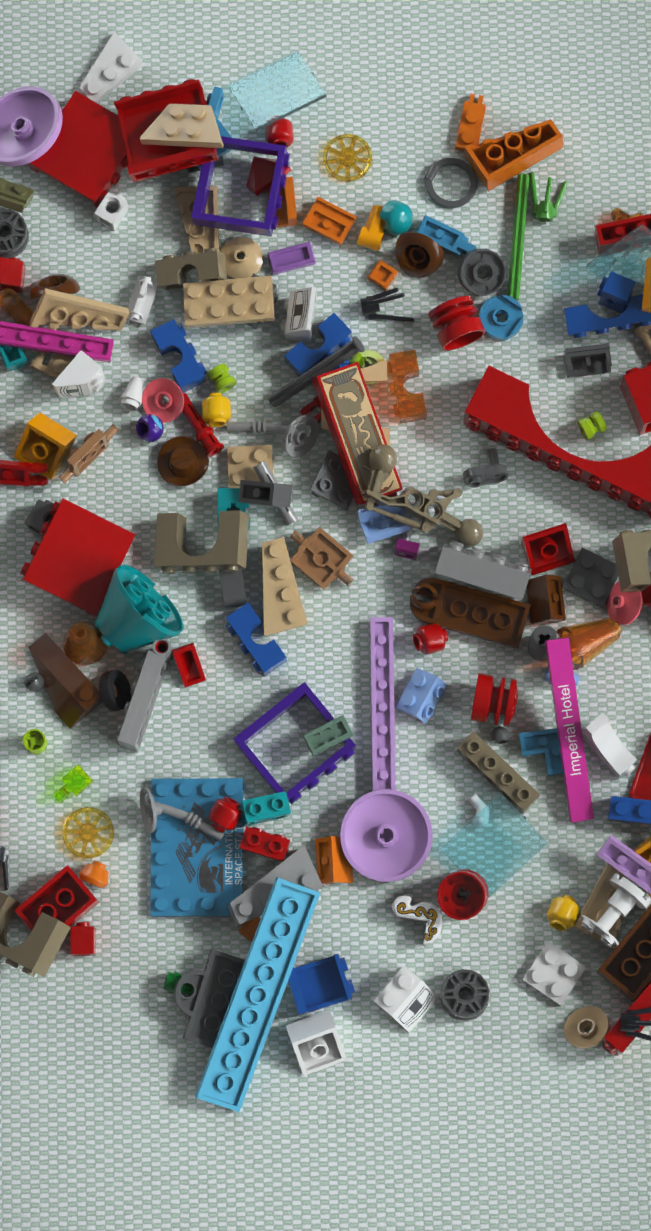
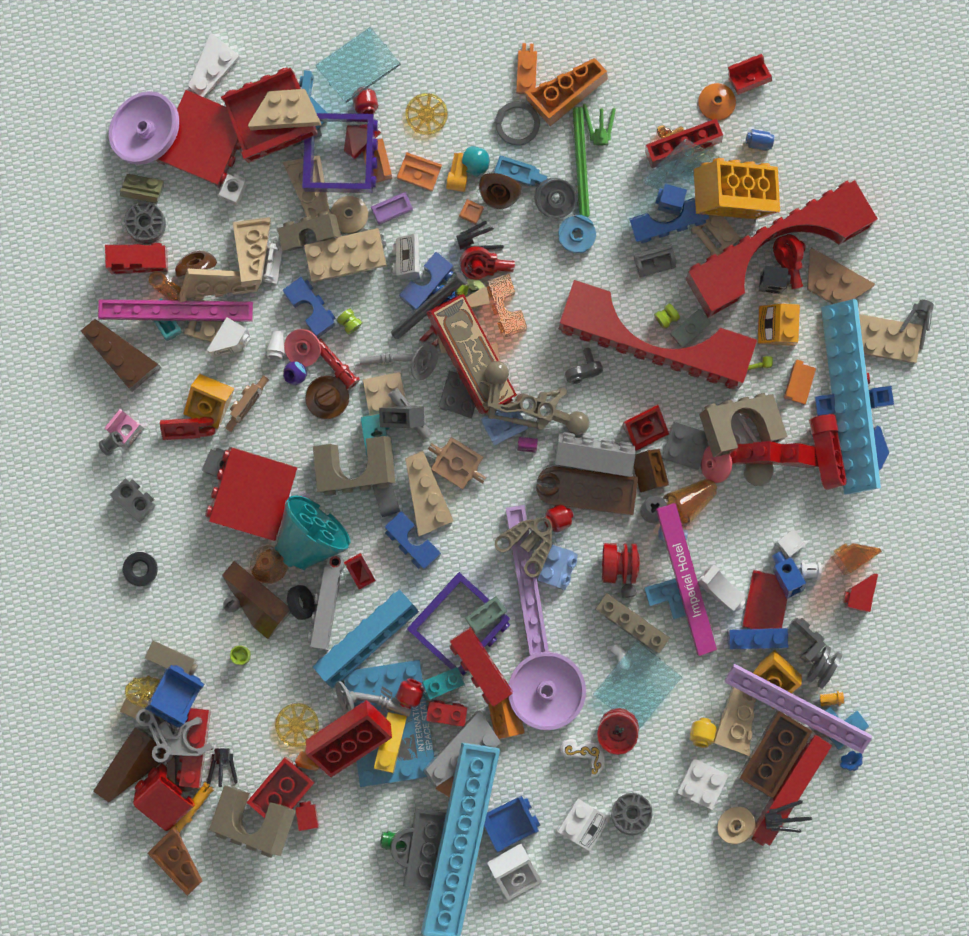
camera: 15 degrees left, 5 degrees up
clear neon green plate [53,764,94,803] -> none
yellow head [201,392,231,427] -> none
red wheel [428,296,485,351] -> none
white piece [581,873,651,948] -> none
none -> tan wing [233,217,271,287]
none -> red brick [306,700,392,778]
none -> dark azure brick [312,589,419,689]
none -> yellow slope [374,712,407,774]
none -> red brick [449,627,513,707]
none -> red pin [460,246,515,280]
none -> dark tan connector [494,518,552,578]
none -> sand green plate [670,309,711,348]

